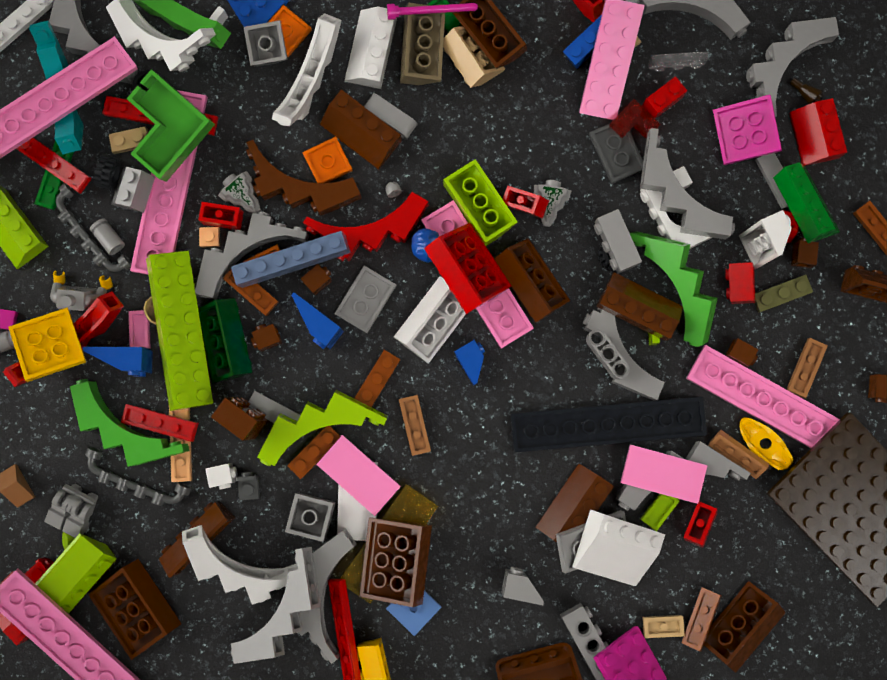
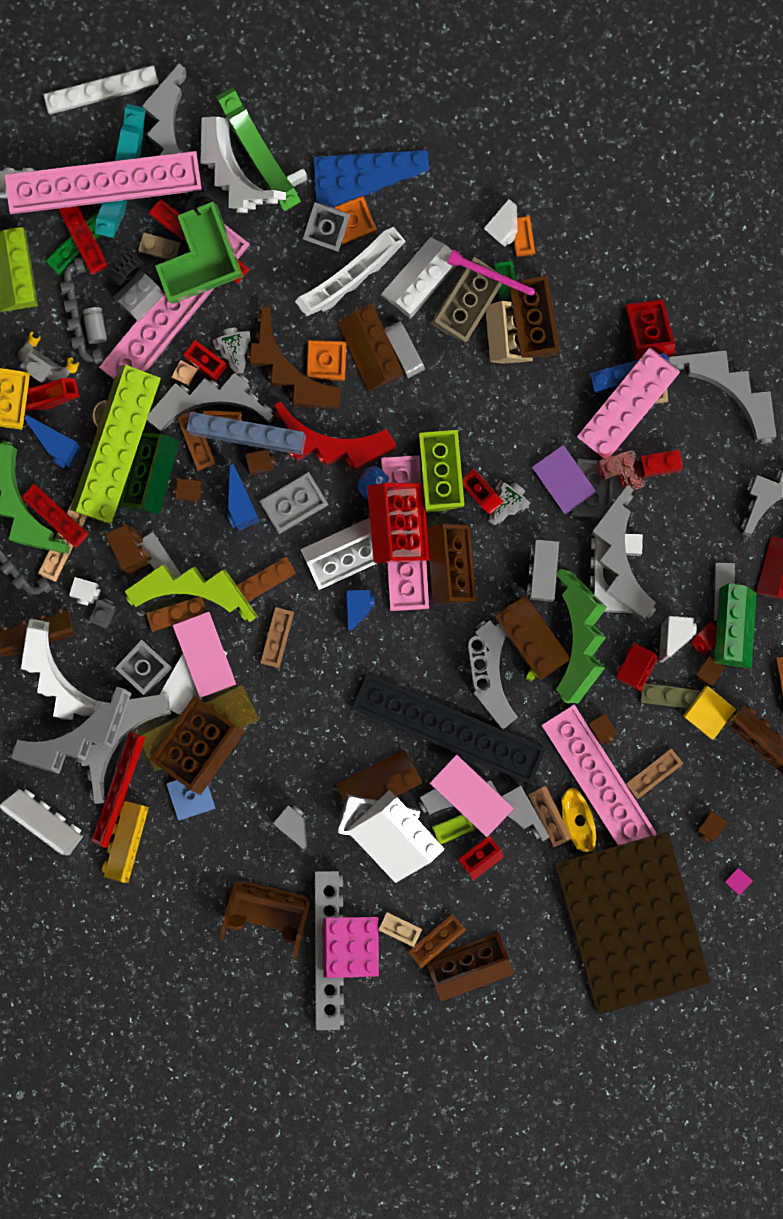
camera: 30 degrees right, 0 degrees up
bright pink tile [129,310,151,349] -> none
light grey hinge [385,182,402,198] -> none
clear plate [648,51,708,71] -> none
dark pink plate [713,94,782,165] -> none
none -> medium lavender tile [532,445,597,514]
none -> yellow tile [683,686,736,740]

